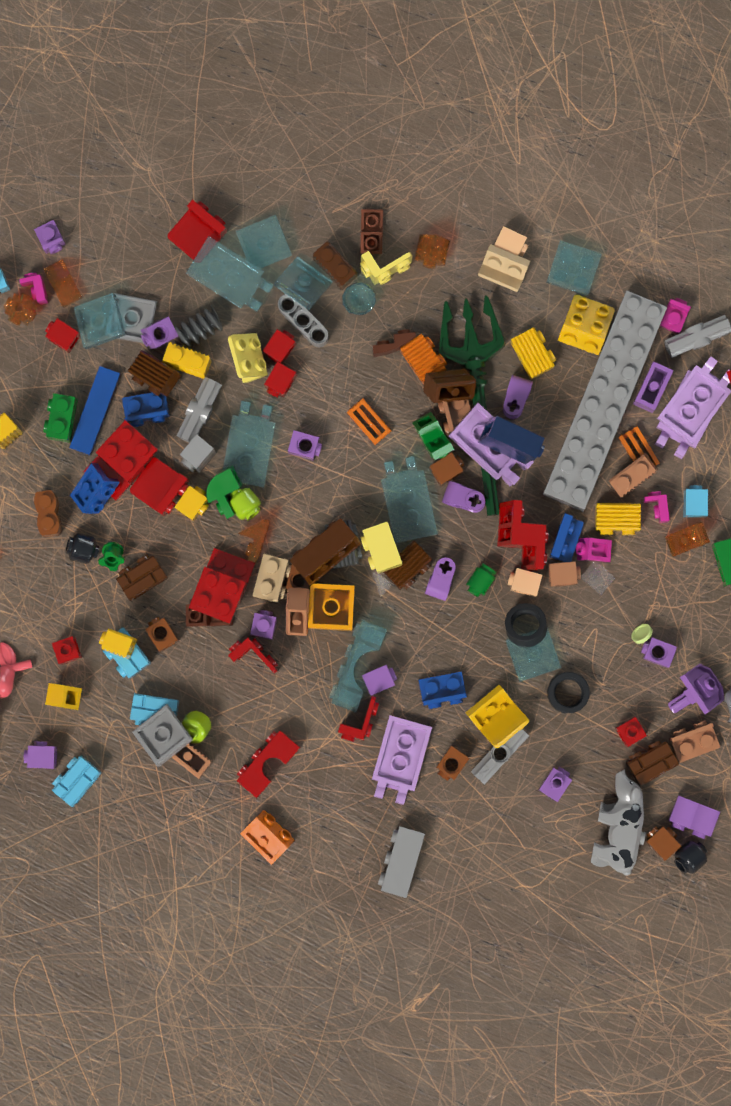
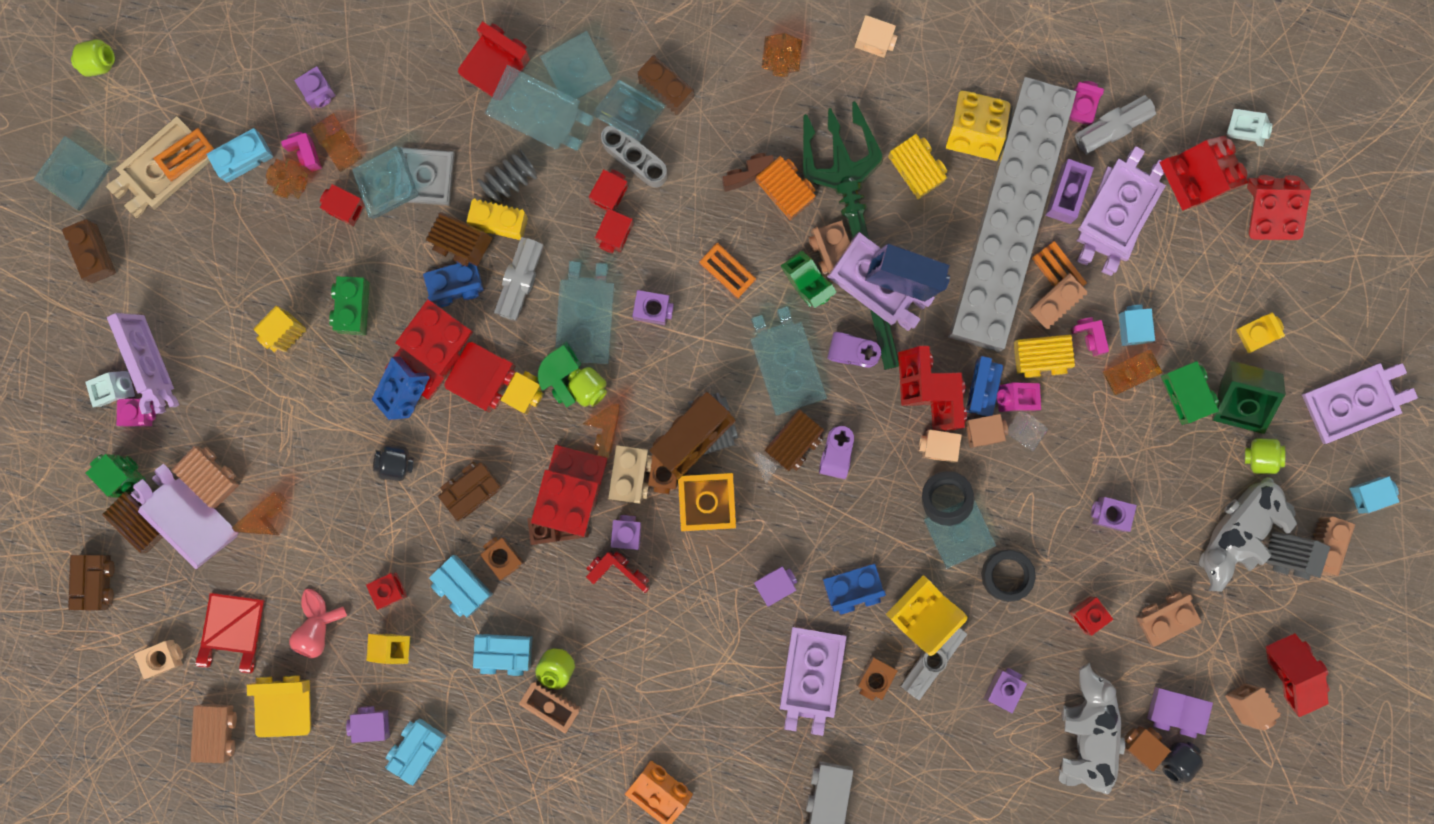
camera: 15 degrees left, 0 degrees up
dark orange brick [34,490,62,538] -> none
blue tile [69,366,121,456] -> none
green brick [98,542,125,571] -> none
yellow brick [99,628,137,659] -> none
light grey tile [132,704,193,767] -> none
medium lavender brick [141,317,178,349] -> none
light grey brick [180,435,216,473] -> none
light yellow bracket [228,333,268,383] -> none
red arch [236,730,300,798] -> none
nougat brick [286,587,310,636] -> none
clear light blue arch [329,620,387,712] -> none
red bracket [338,696,379,742] -> none
clear light blue hair [342,282,376,315] -> none
copper slope [360,209,383,254] -> none
light yellow bracket [360,251,413,285] -> none
light yellow brick [360,521,403,574] -> none
reddish brown brick [423,369,476,403] -> none
dark orange brick [429,452,465,486] -> none
green brick [466,563,497,597] -> none
tan bracket [478,244,530,292] -> none
medium lavender piece [503,375,533,419] -> none
clear light blue plate [546,240,601,296] -> none
reddish brown brick [626,740,679,786] -> none
yellowish green piece [631,624,653,644] -> none
medium lavender piece [668,663,724,714] -> none

